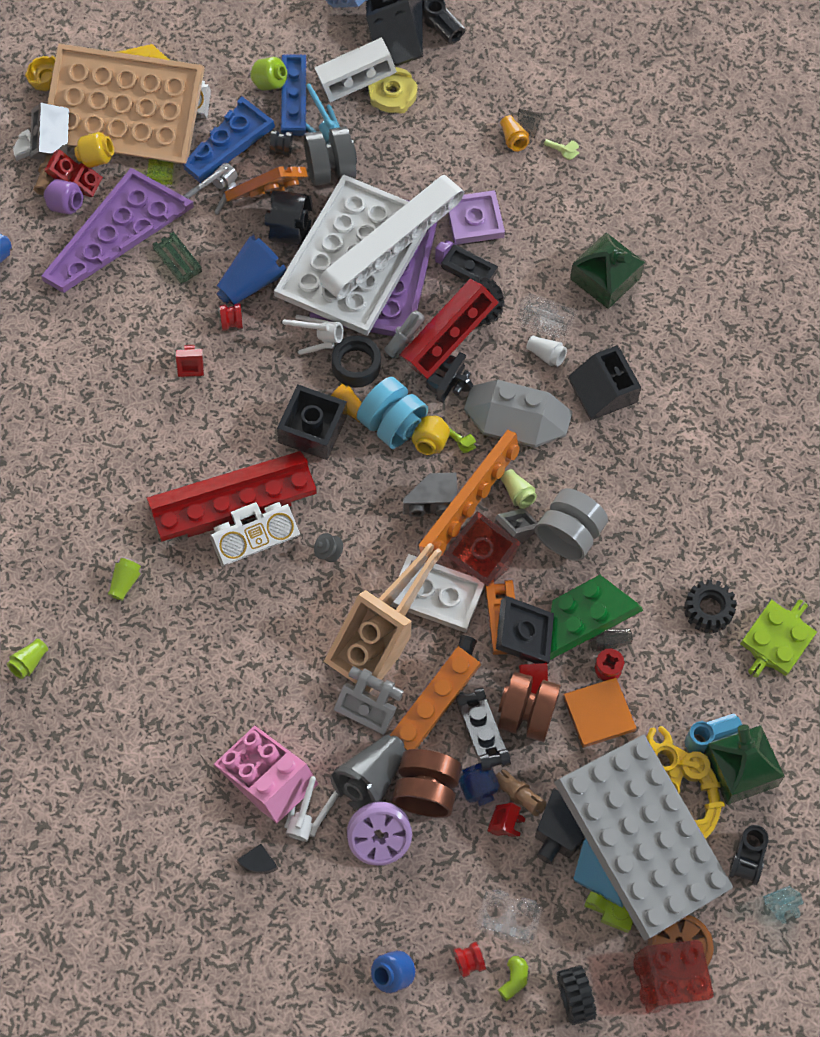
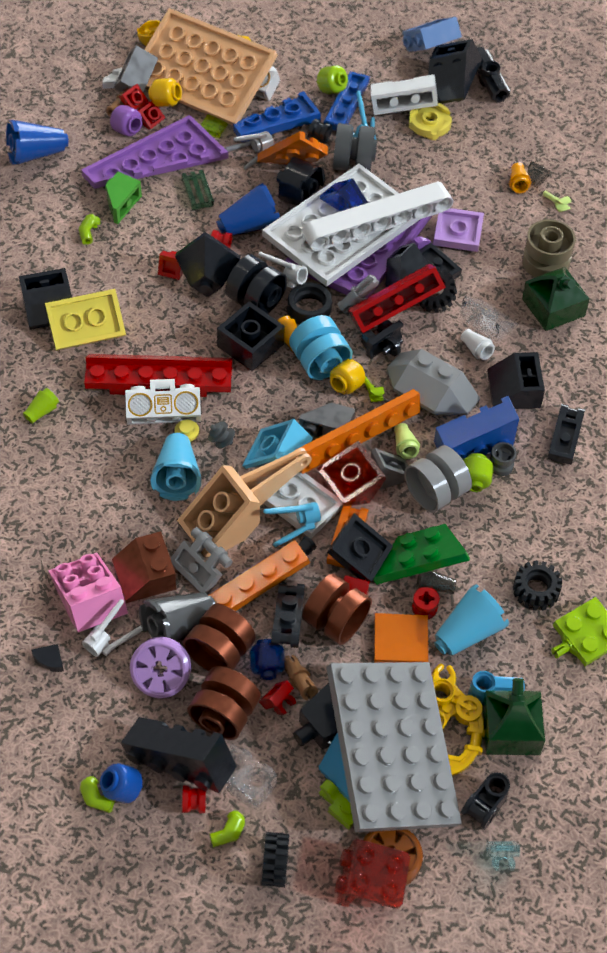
camera: 20 degrees right, 10 degrees down
none -> black slope [19,268,72,330]
none -> light yellow plate [45,289,126,351]
none -> lime arm [78,214,100,245]
none -> lime arm [80,776,115,813]
none -> bright green slope [105,172,142,224]
none -> copper slope [112,531,177,603]
none -> black wedge [121,717,237,794]
none -> medium azure cone [150,433,202,501]
none -> black slope [175,232,241,297]
none -> light yellow plate [175,420,199,442]
none -> copper wheel [187,666,261,740]
none -> black wheel [225,254,287,314]
none -> medium azure slope [242,419,313,469]
none -> medium azure plant [263,502,321,547]
none -> clear blue slope [320,178,368,212]
none -> black slope [385,243,428,288]
none -> blue wedge [434,396,519,460]
none -> medium azure cone [434,584,509,656]
none -> lime head [463,453,493,492]
none -> dark grey wheel [490,442,517,476]
none -> dark tan wheel [522,219,576,277]
none -> black plate [547,403,585,465]

